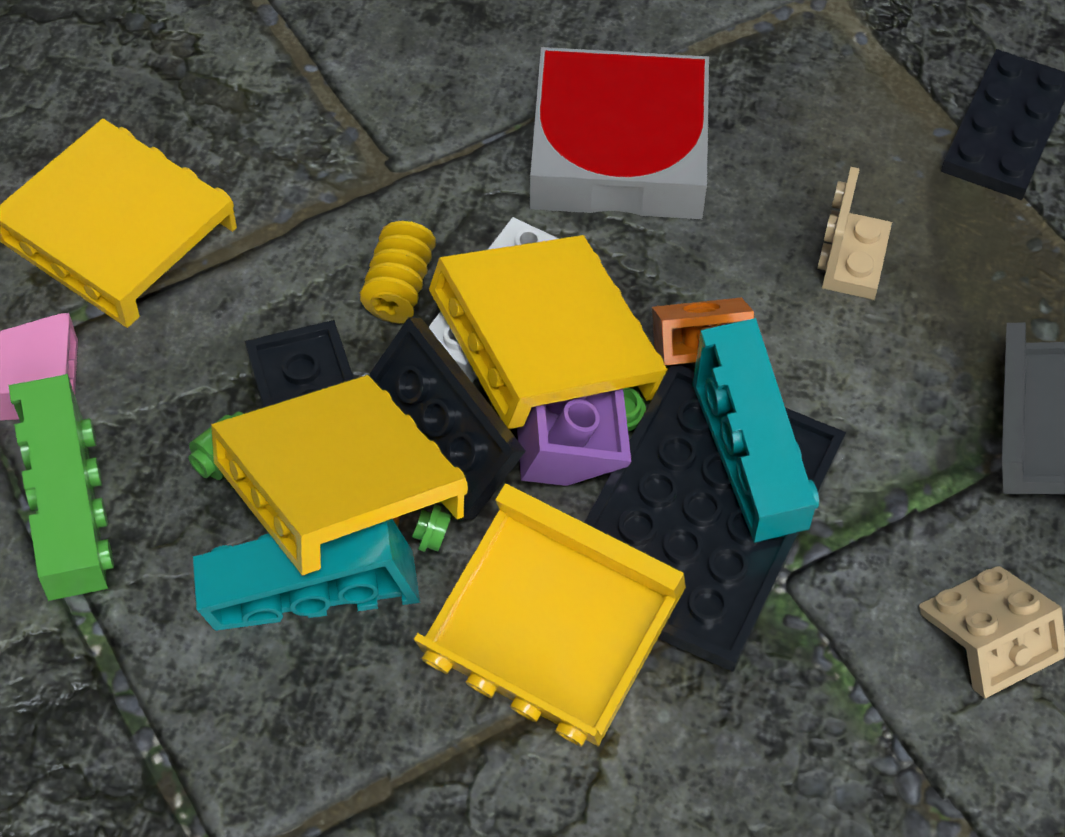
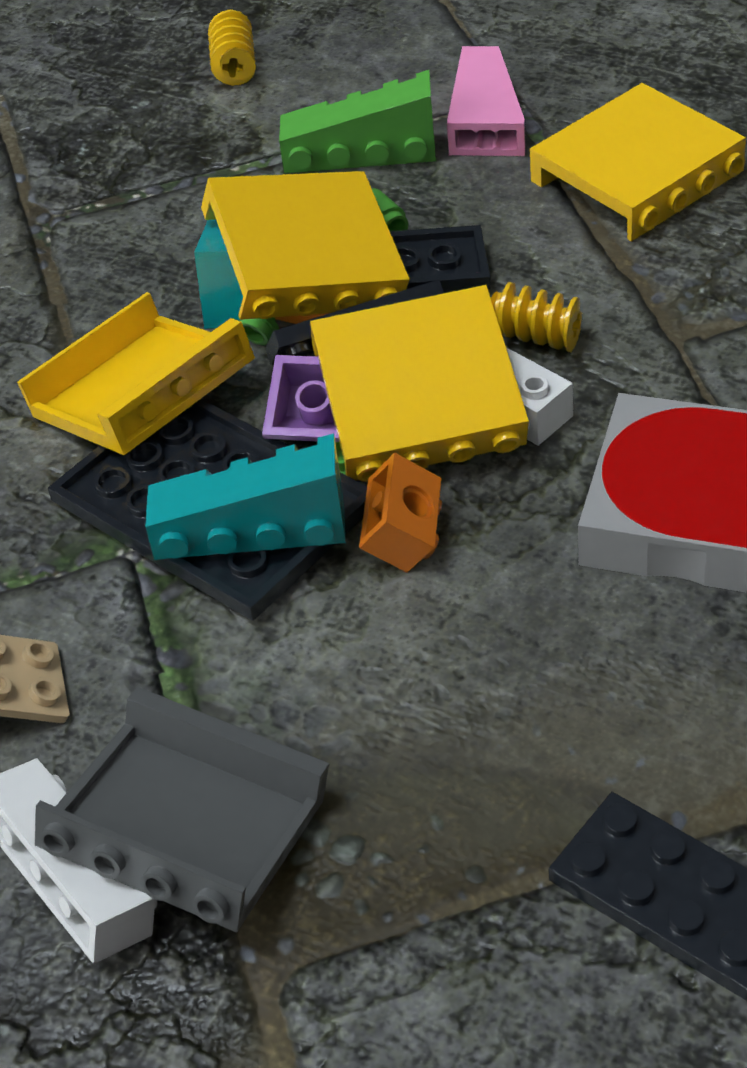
camera: 110 degrees right, 10 degrees down
tan bracket [817,167,892,300] -> none

